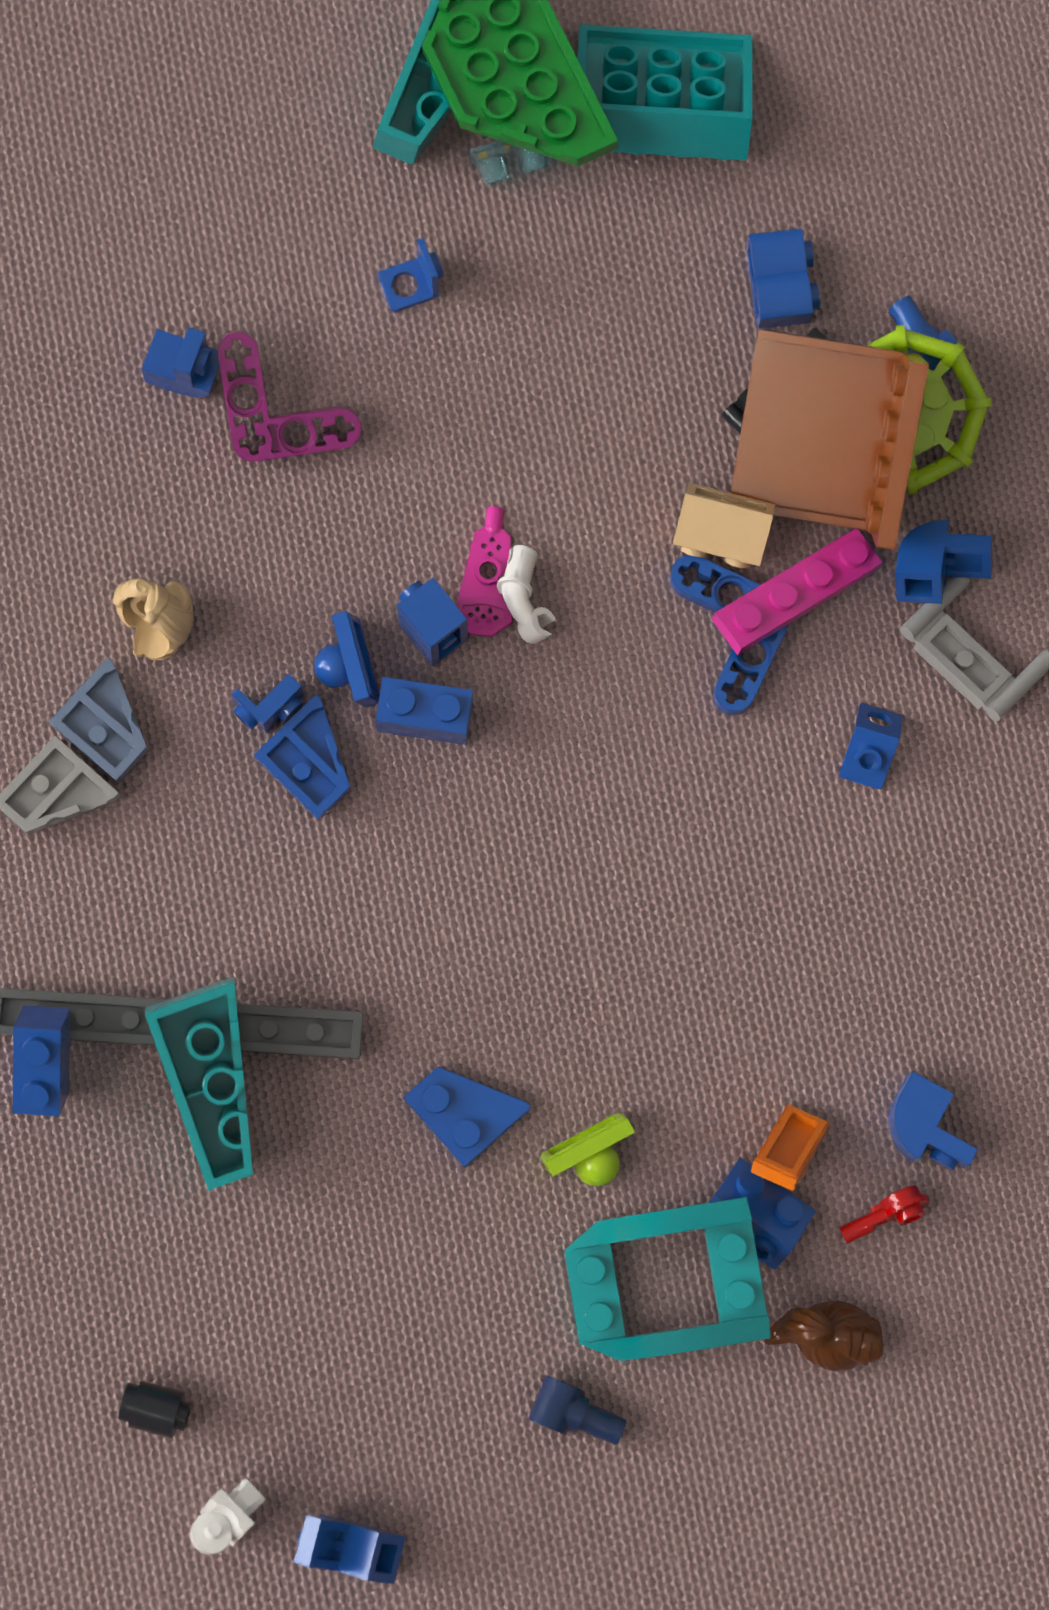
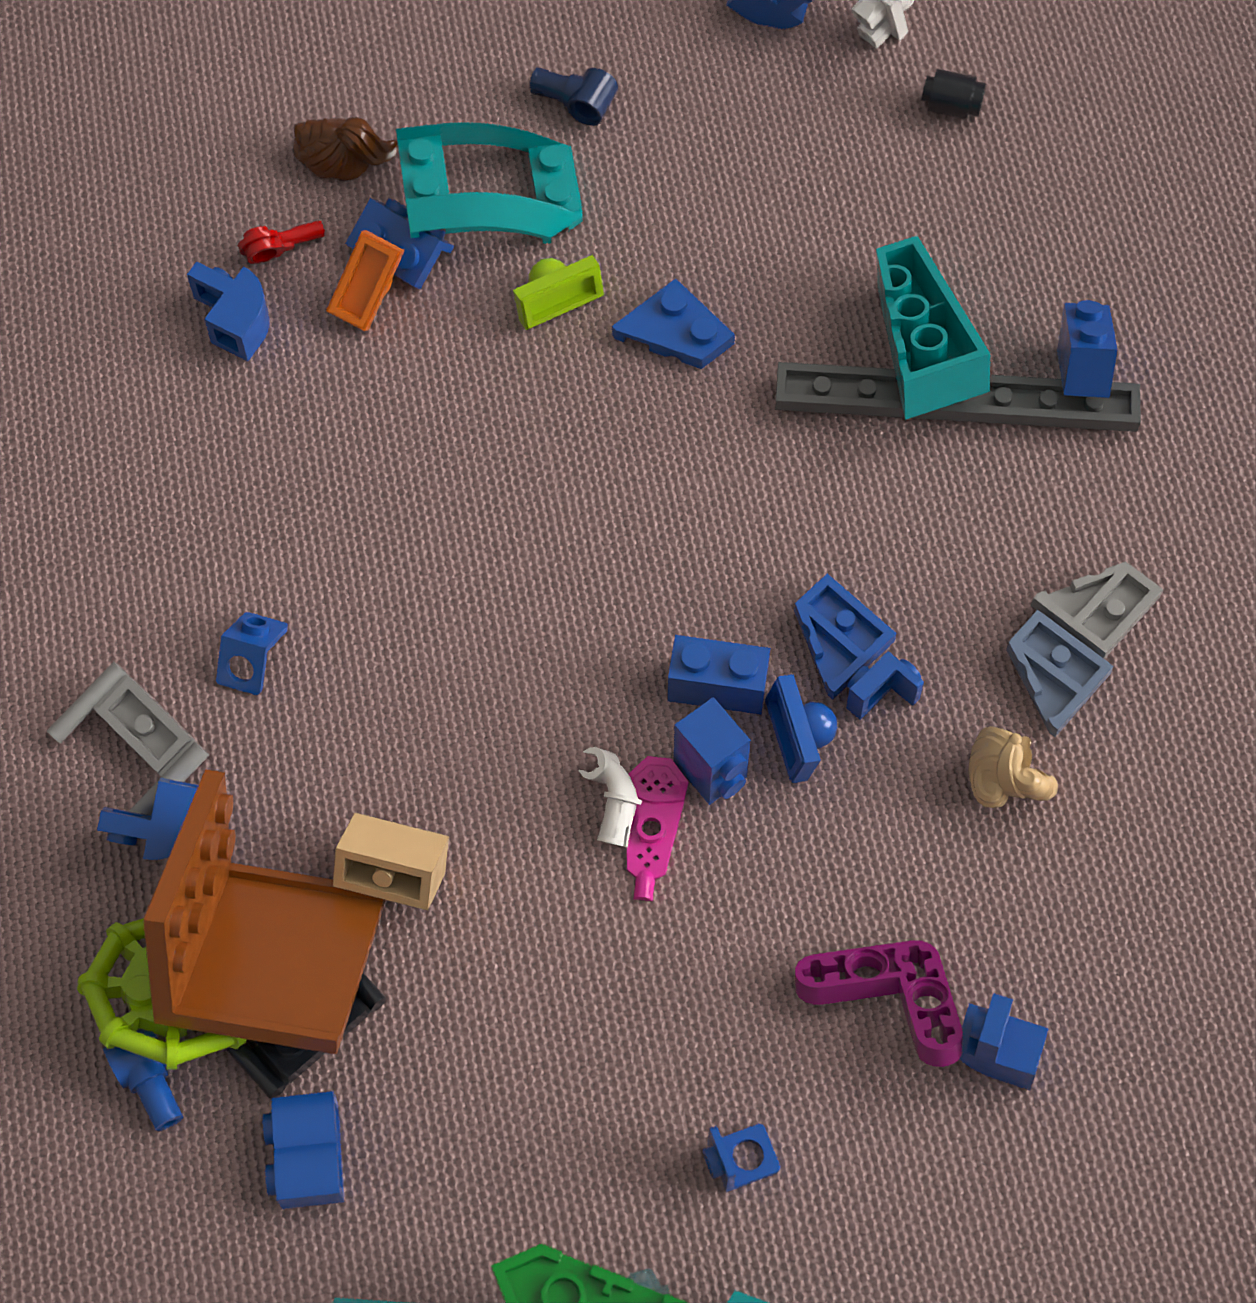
camera: 175 degrees left, 15 degrees down
blue beam [670,555,789,716] -> none
dark pink plate [711,528,883,655] -> none

